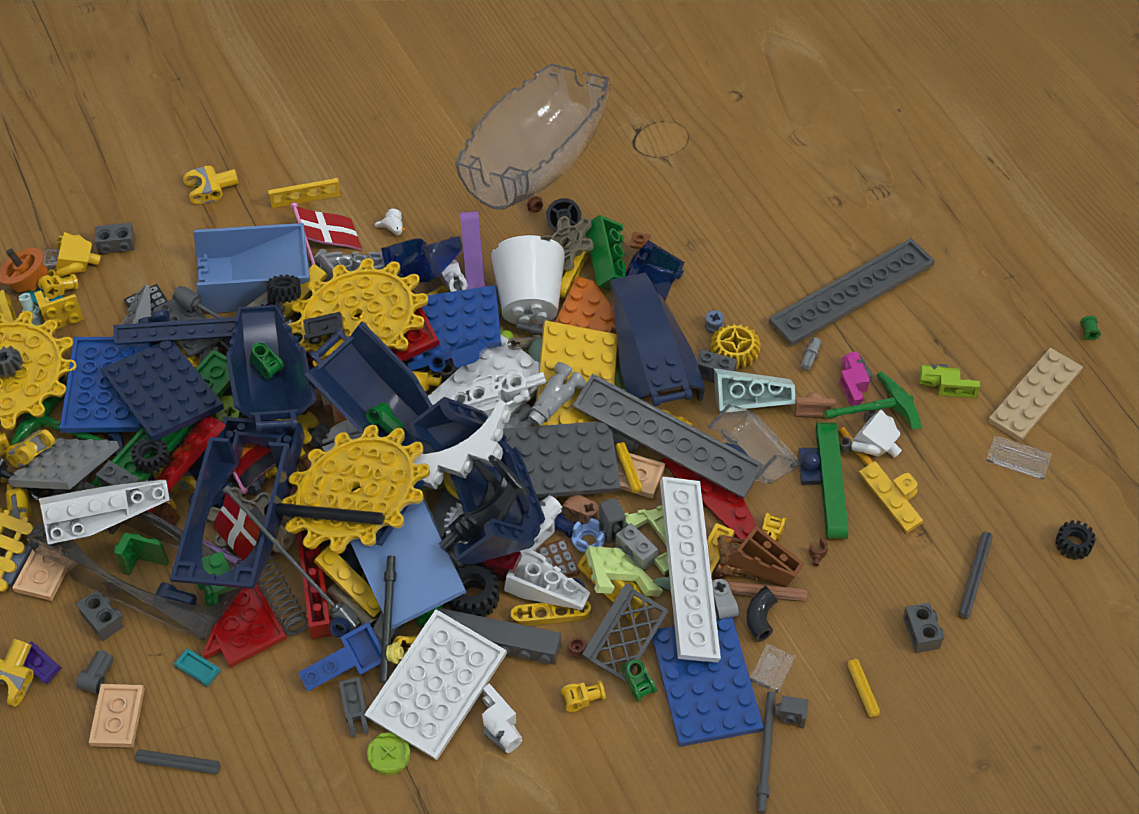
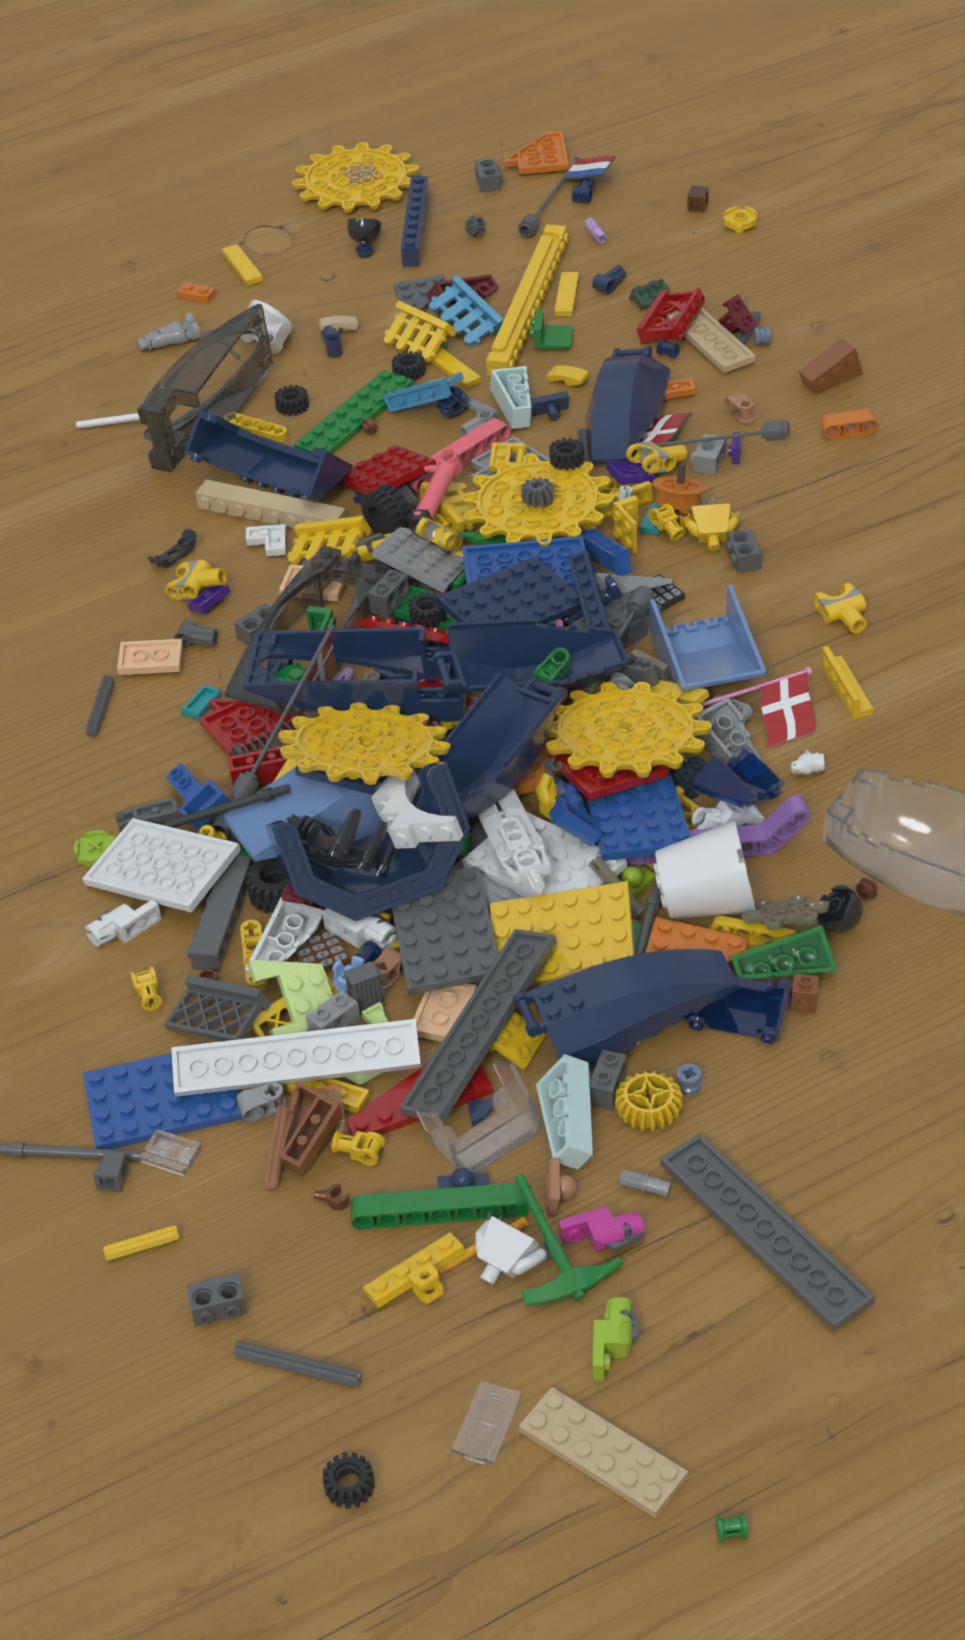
camera: 90 degrees right, 10 degrees down
white wedge [39,480,170,544] -> none
black tyre [266,274,301,304] -> none
black axle [275,503,385,525] -> none
black bracket [303,312,345,345] -> none
dark blue plate [330,617,351,637] -> none
green piece [366,402,406,434] -> none
light yellow plate [386,642,404,664] -> none
light grey piece [528,362,586,426] -> none
yellow axle [615,442,642,493] -> none
green piece [622,659,657,702] -> none
black cylinder [747,586,778,642] -> none
none -> blue beam [561,529,633,575]

